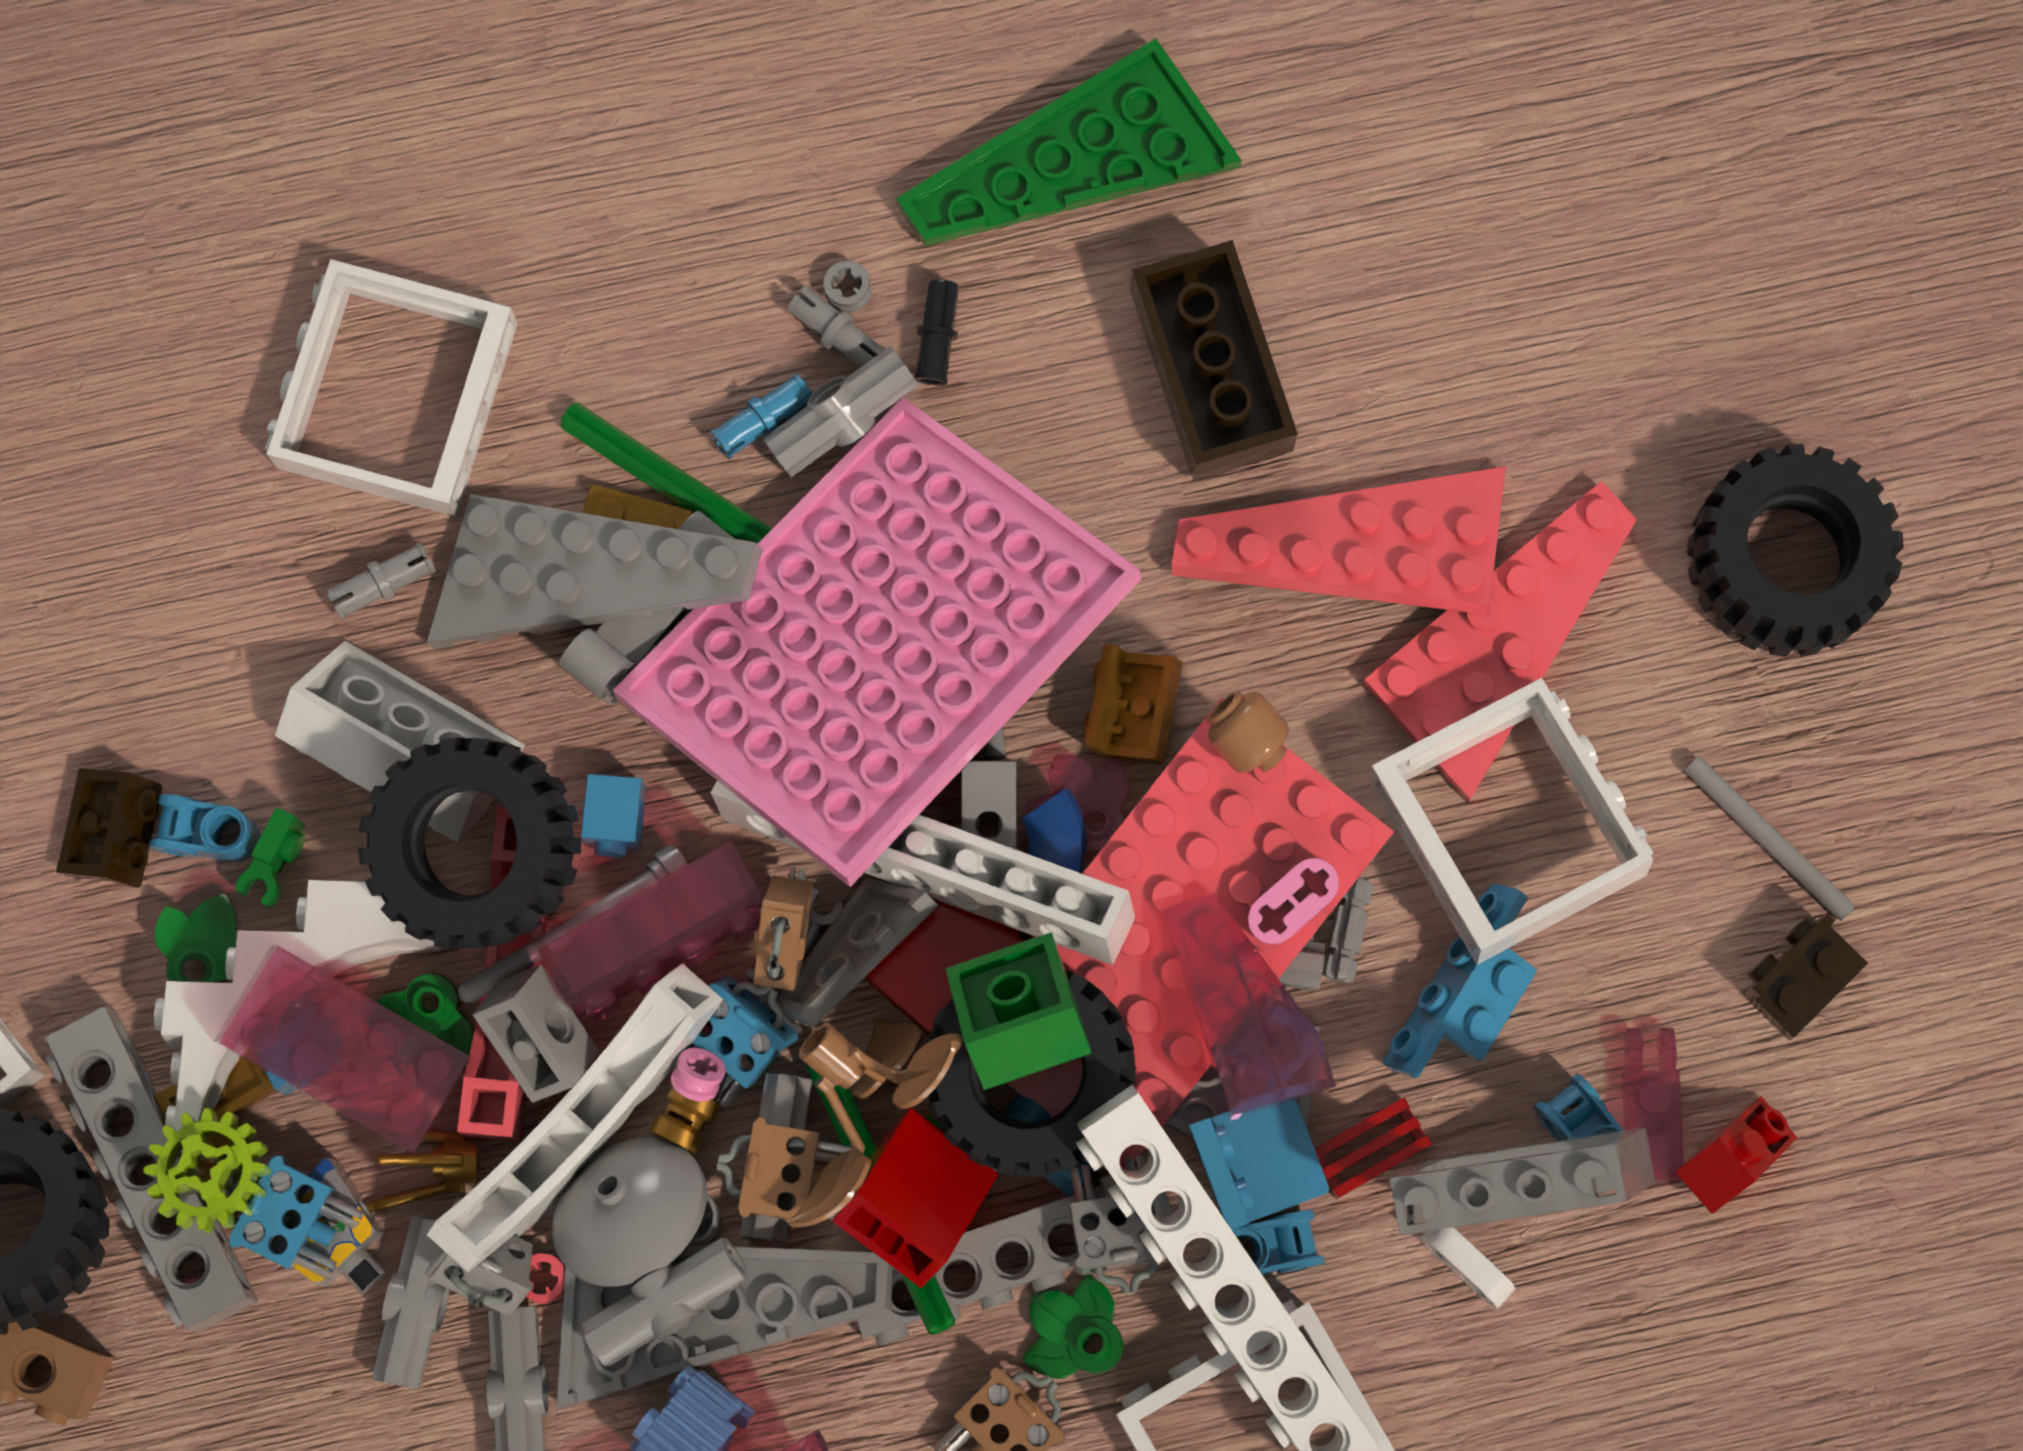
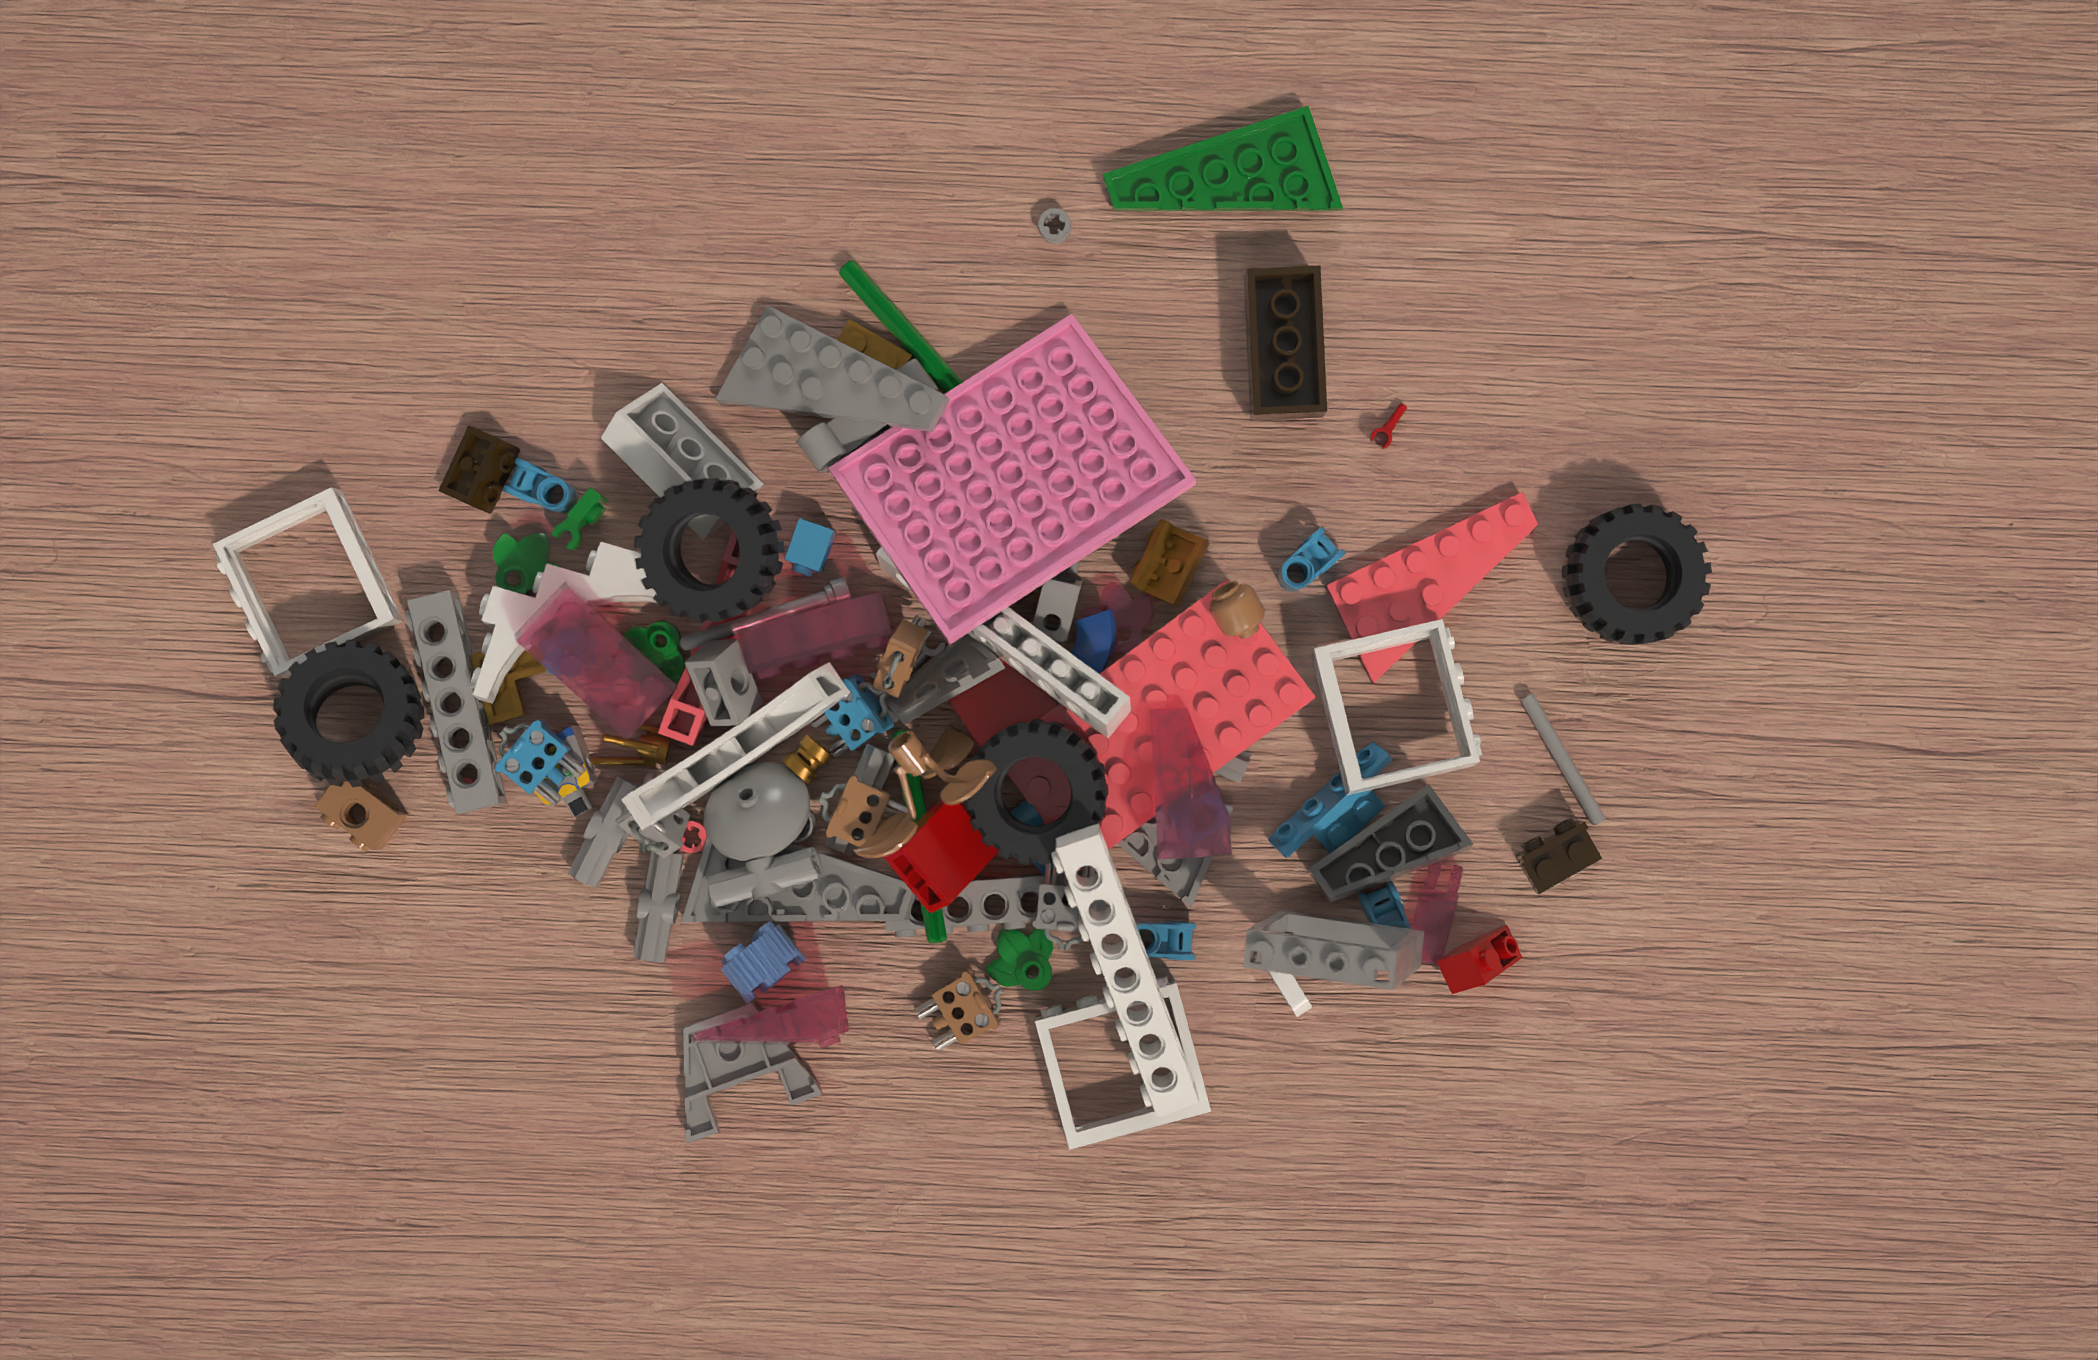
camera: 15 degrees right, 10 degrees up
lime gear [144,1108,271,1233] -> none
white window [265,259,518,517] -> none
light grey pin [325,542,436,620] -> none
bright pink bush [671,1048,726,1102] -> none
dark azure pin [710,374,812,460] -> none
light grey piece [763,346,919,477] -> none
light grey pin [787,285,886,368] -> none
black axle [914,279,959,386] -> none
green slope [945,932,1092,1090] -> none
coral wing [1171,466,1506,615] -> none
dark azure bracket [1188,1089,1329,1230] -> none
bright pink beam [1248,858,1339,945] -> none
red tile [1314,1097,1432,1200] -> none
light grey axle [1323,878,1373,983] -> none
none -> dark azure piece [1277,526,1346,592]
none -> dark grey wedge [1309,784,1473,903]
none -> red hand [1370,403,1407,449]

